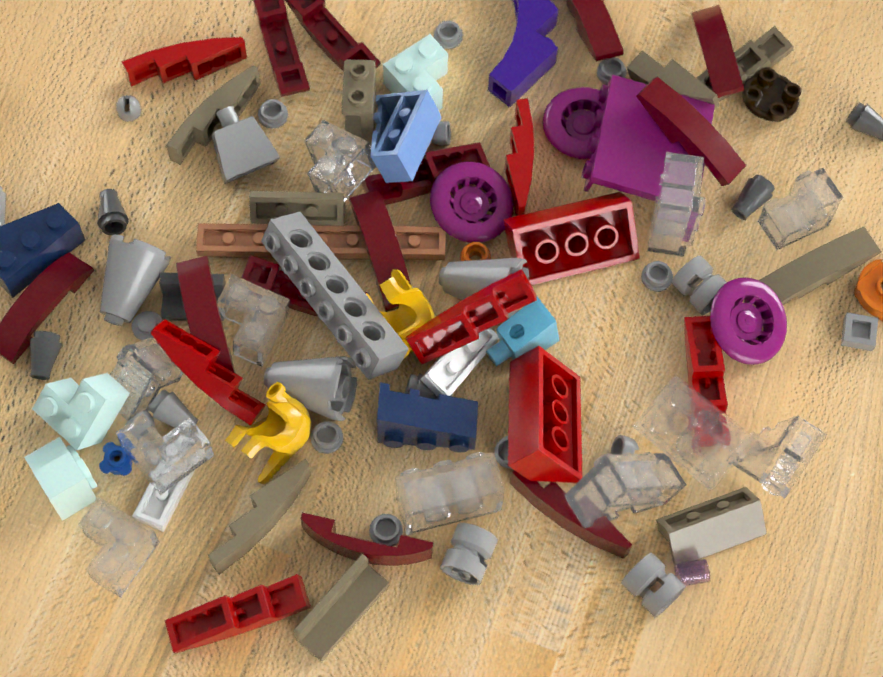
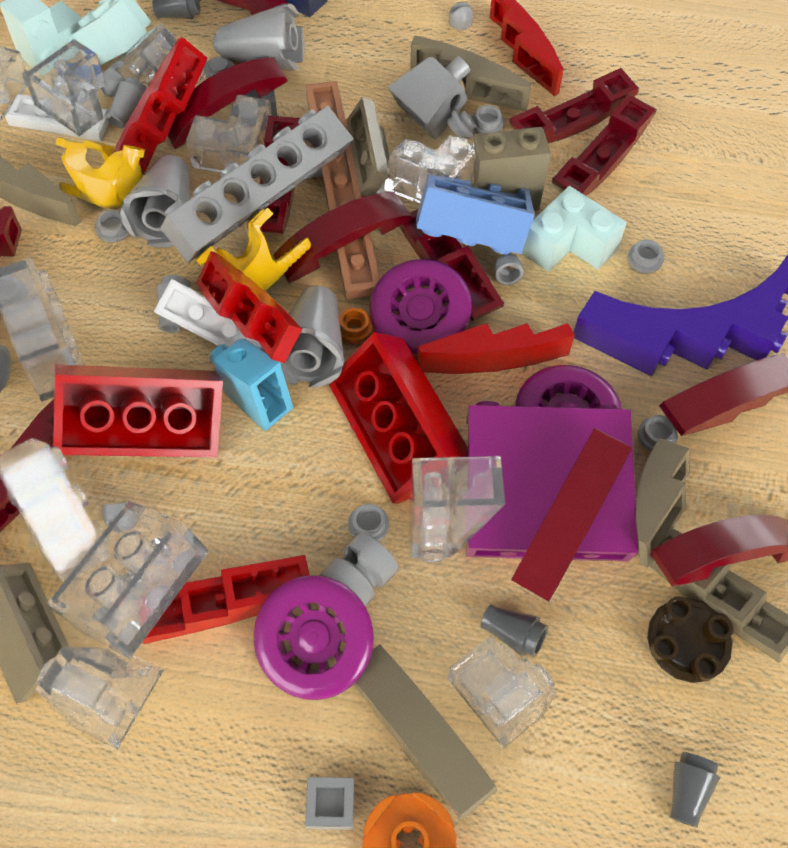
camera: 80 degrees right, 5 degrees down
dark grey cone [97,189,129,236] -> none
dark blue wedge [377,382,478,452] -> none
none -> light grey plate [447,109,476,142]

